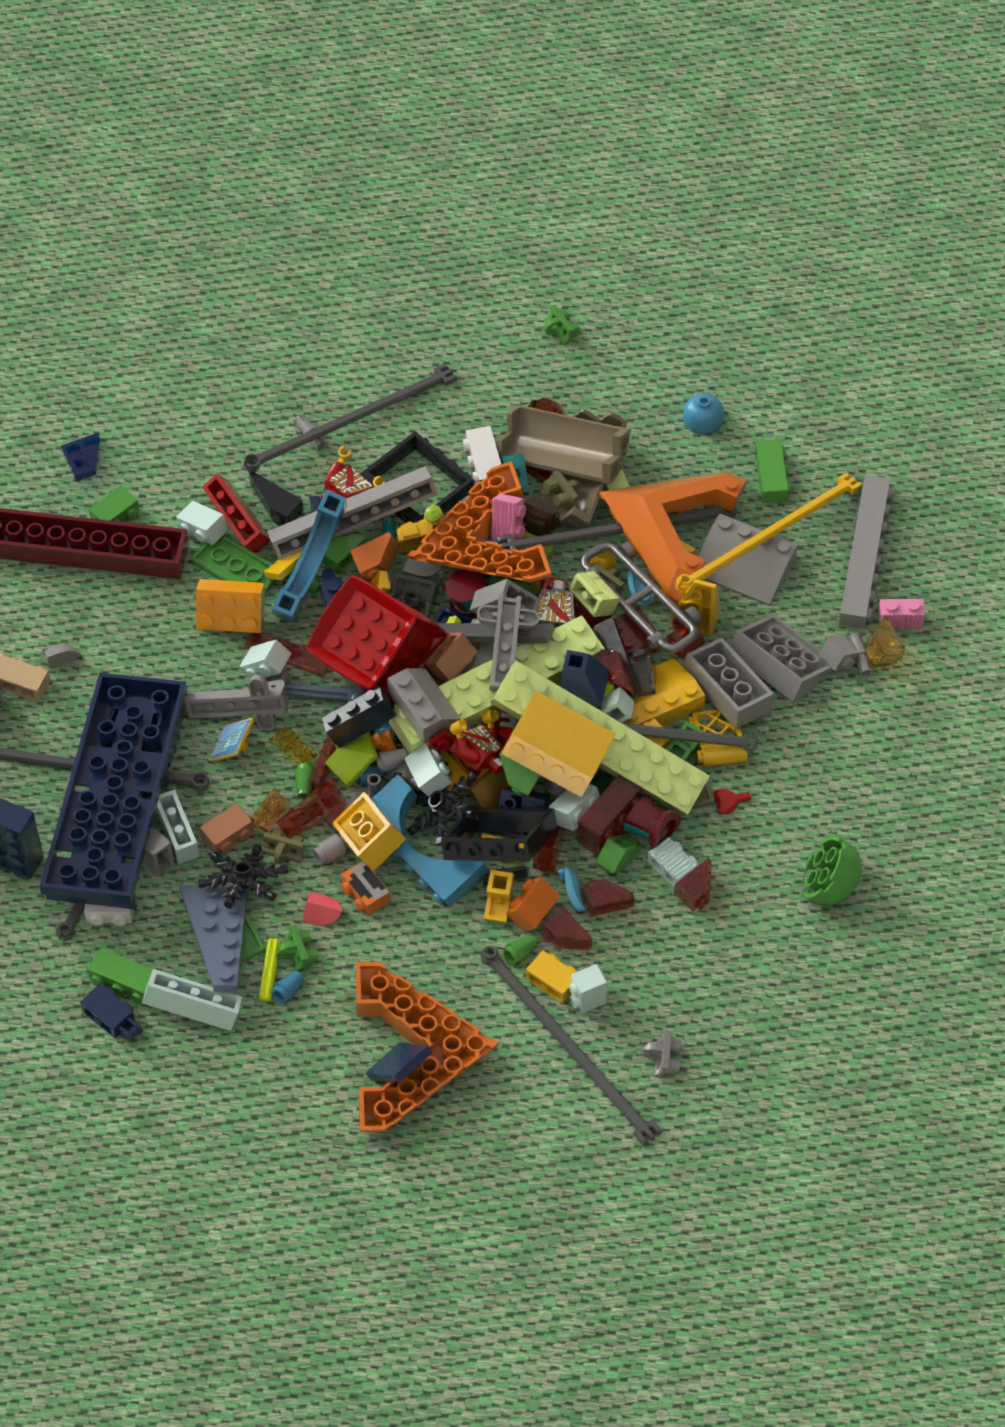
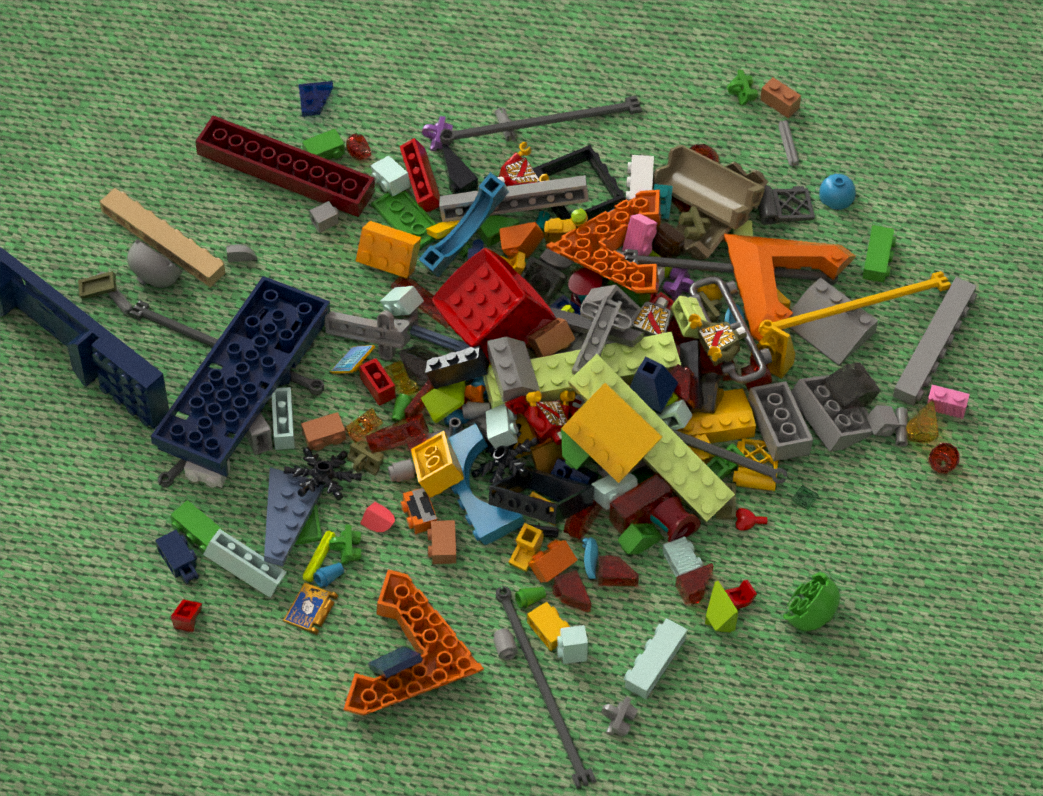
camera: 15 degrees right, 0 degrees up
none -> red slope [171,599,202,632]
none -> piece [283,582,338,635]
none -> light grey brick [309,201,340,233]
none -> clear red hair [346,133,371,161]
none -> red brick [359,358,396,406]
none -> clear smoke slope [399,345,440,387]
none -> medium lavender hips [422,115,453,151]
none -> nougat brick [427,520,456,564]
none -> light grey brick [493,628,518,660]
none -> light aqua brick [624,618,687,699]
none -> medium lavender hips [663,268,694,301]
none -> torso [688,314,747,366]
none -> lime slope [705,580,738,633]
none -> red bracket [725,580,757,609]
none -> dark grey piece [758,185,815,225]
none -> nougat brick [760,77,801,118]
none -> light grey axle [778,120,799,166]
none -> clear green tile [792,485,819,510]
none -> clear smoke slope [822,363,881,410]
none -> clear red hair [928,443,960,474]

